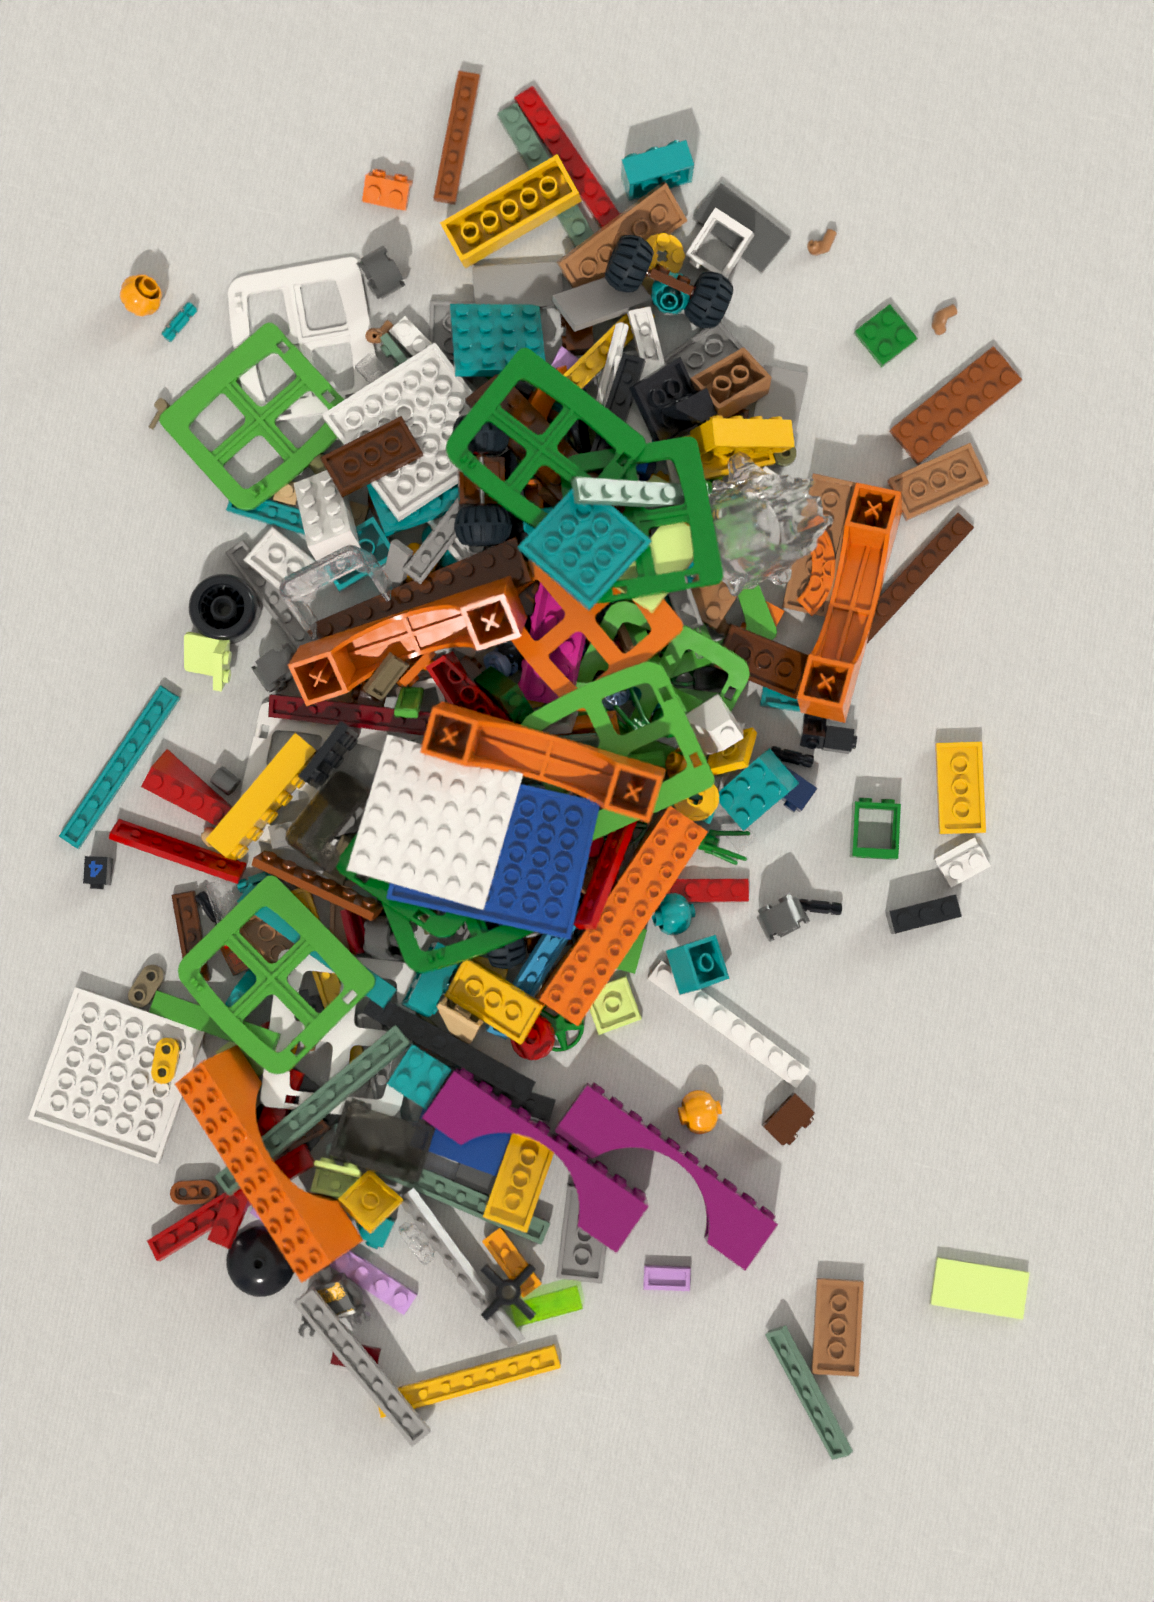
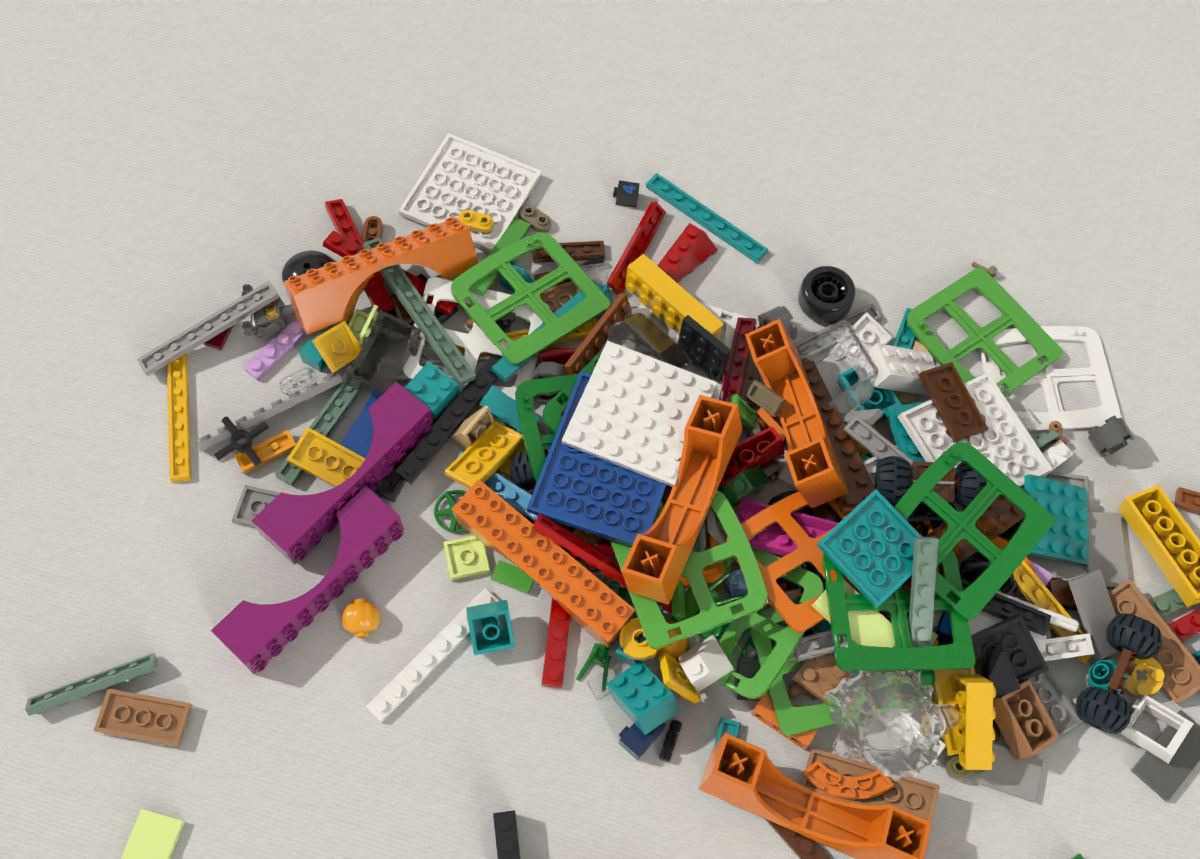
camera: 90 degrees right, 20 degrees down
light orange plant [120,274,162,317] -> none
teal axle [161,302,197,342] -> none
yellowish green bracket [184,632,232,692] -> none
dark grey piece [210,766,241,796] -> none
orange bracket [362,169,413,211] -> none
light blue wheel [484,647,518,677] -> none
clear neon green tile [510,1285,583,1327] -> none
red tile [511,1015,555,1060] -> none
lavender tile [643,1265,691,1291] -> none
teal plant [652,893,695,936] -> none
reddish brown tile [713,623,809,699] -> none
dark grey brick [756,894,810,942] -> none
reddish brown brick [762,1092,815,1146] -> none
black axle [799,899,842,915] -> none
black bracket [800,714,827,749] -> none
medium nougat arm [807,229,837,256] -> none
black brick [822,725,857,754] -> none
green window [849,798,901,860] -> none

